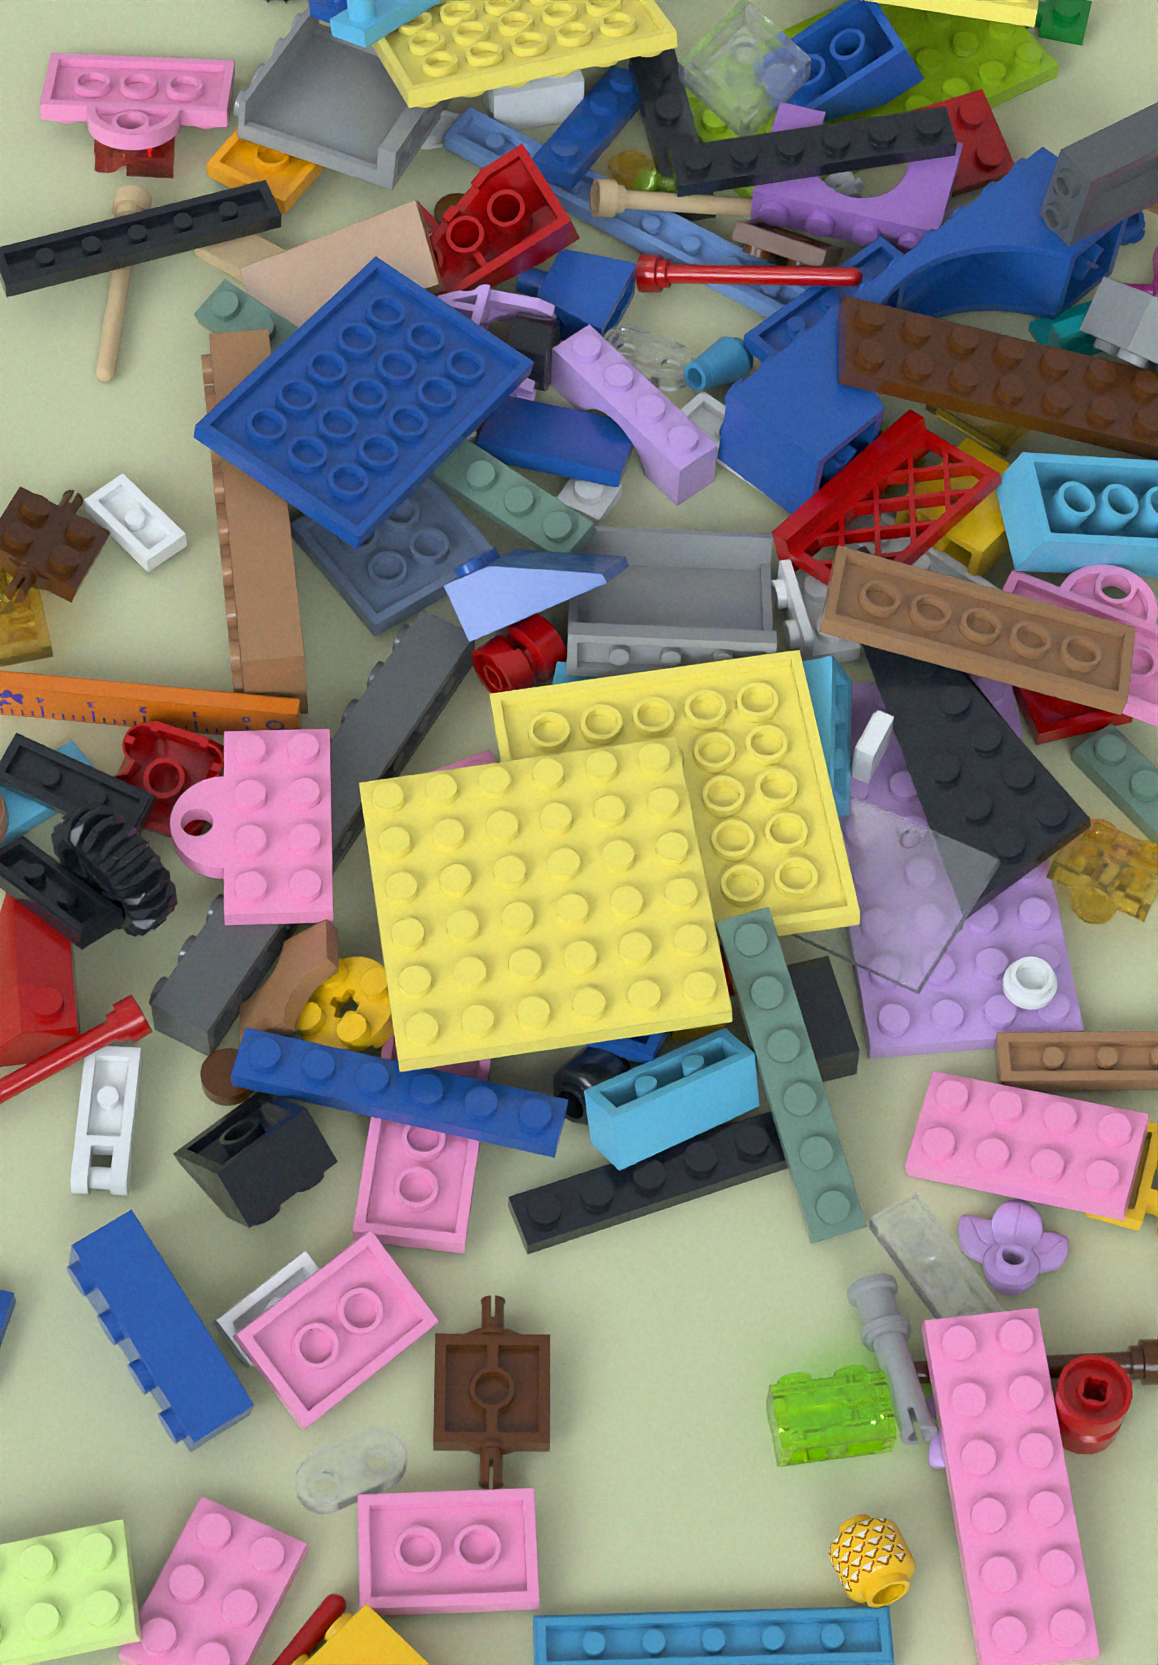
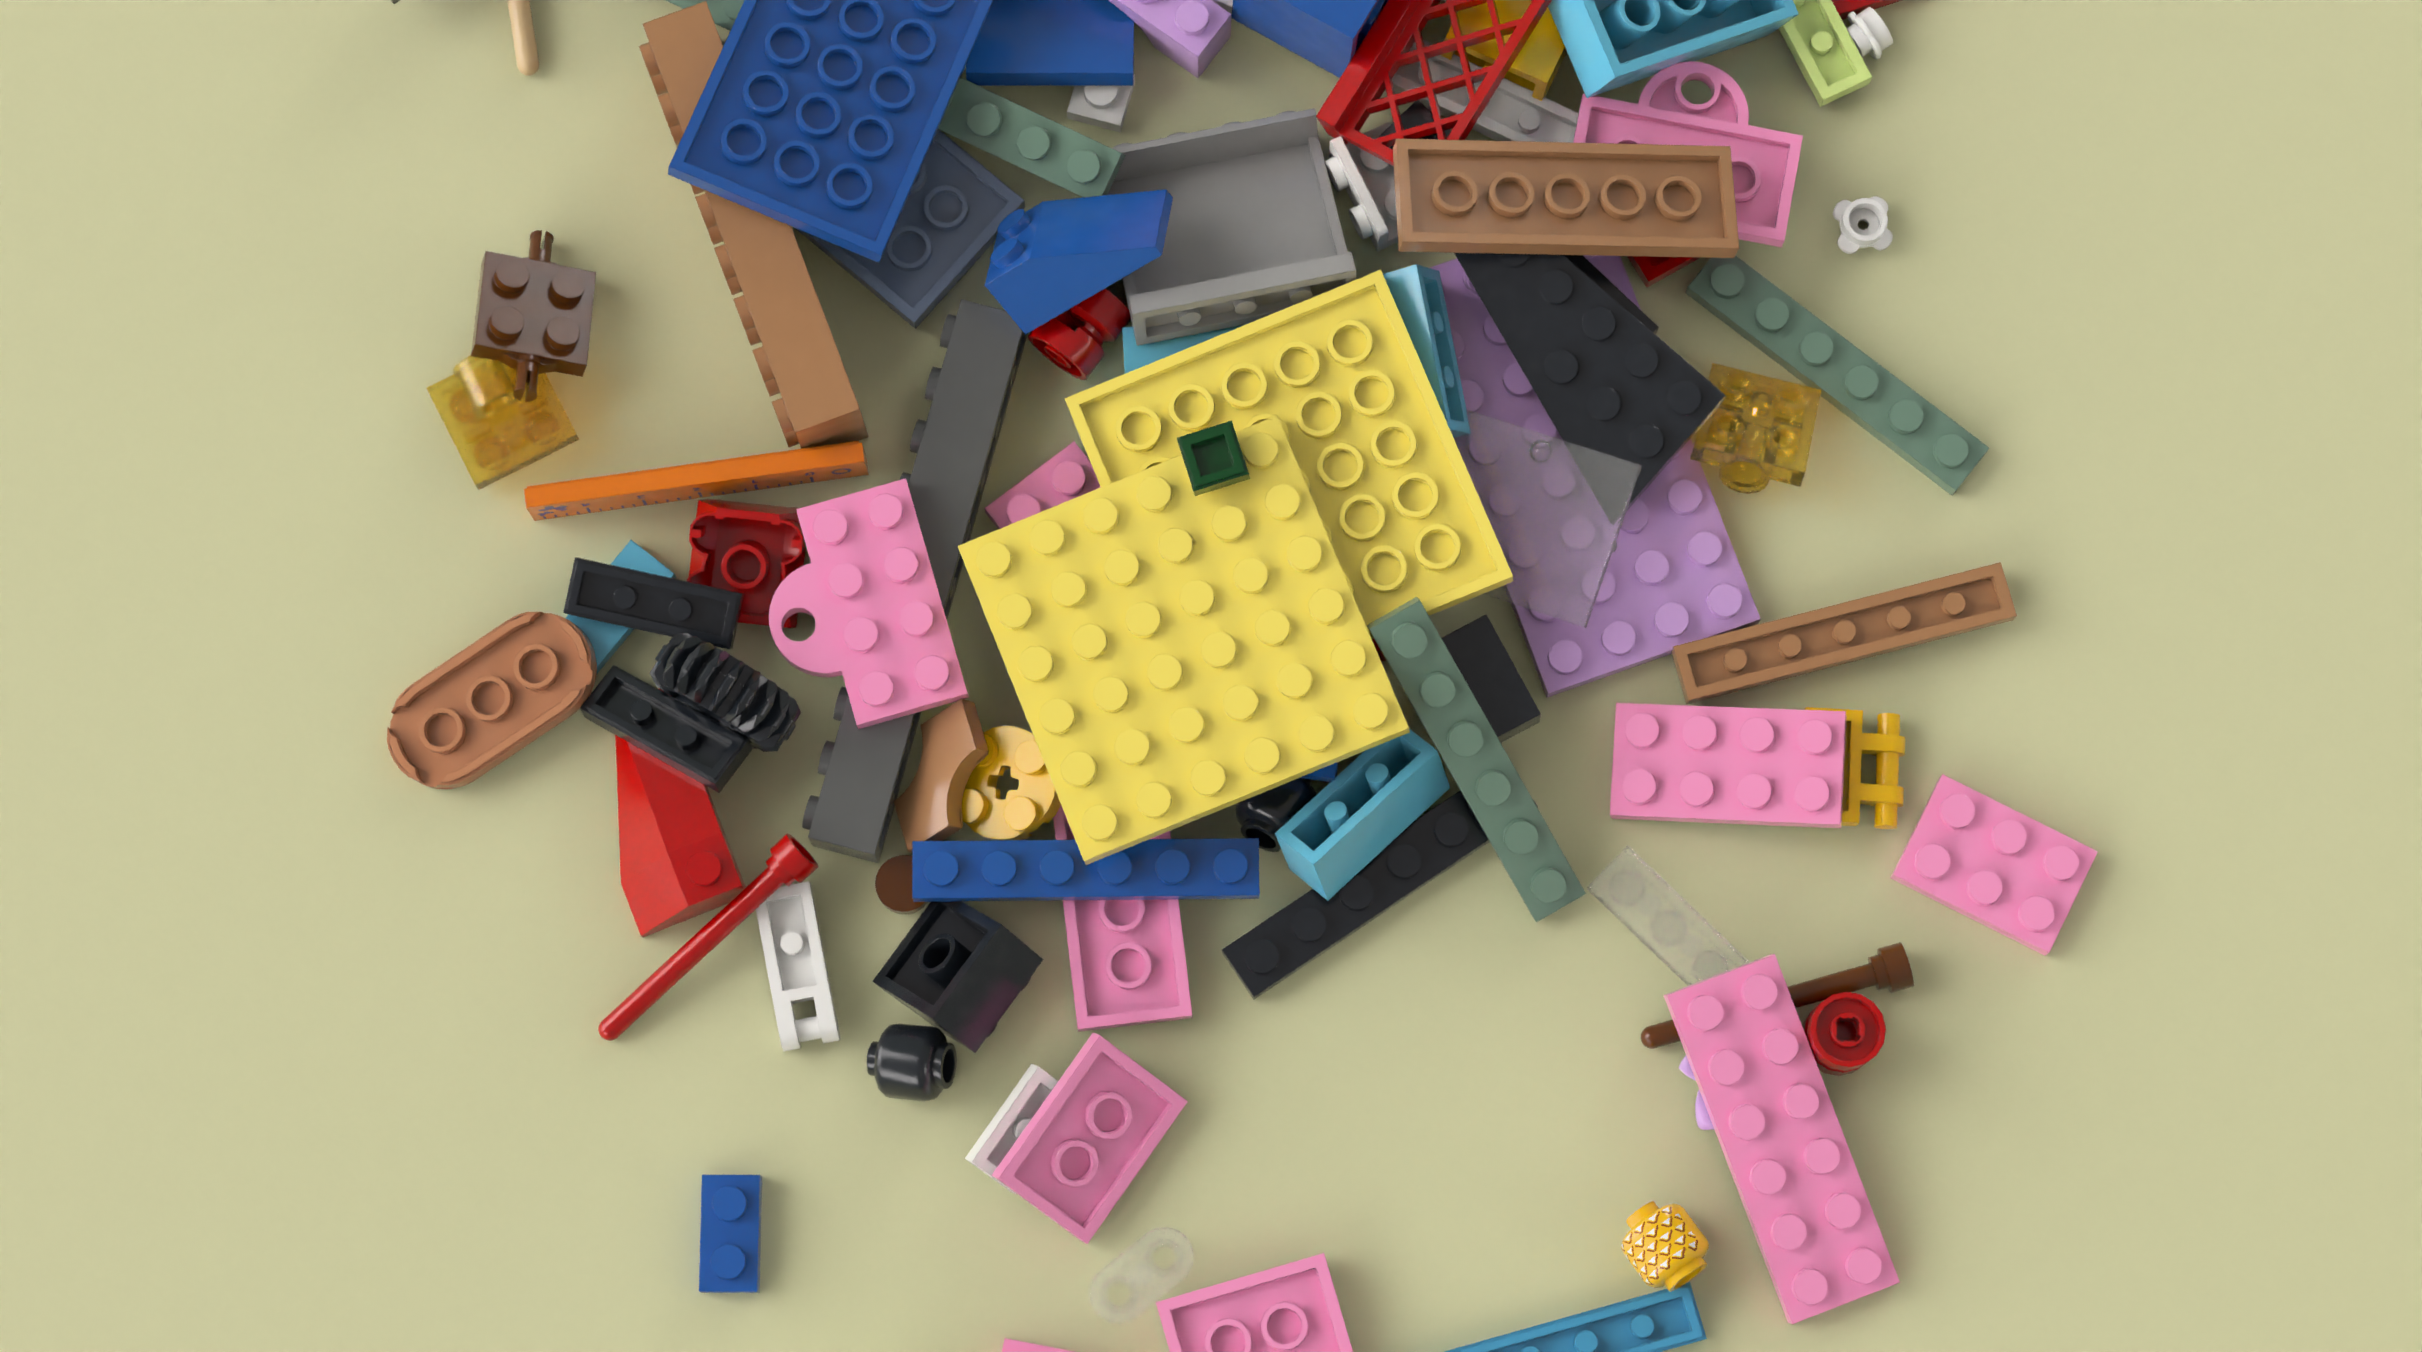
camera: 10 degrees left, 20 degrees up
blue wedge [67,1209,254,1452] -> none
white plate [84,473,187,572] -> none
reddish brown plate [433,1295,550,1489] -> none
clear neon green brick [766,1365,897,1467] -> none
light grey pin [847,1274,937,1445] -> none
white tile [851,710,894,784] -> none
lavender plate [958,1199,1069,1295] -> none
white plate [1002,956,1058,1010] -> none
none -> black head [867,1023,957,1101]
none -> dark green tile [1177,420,1250,496]

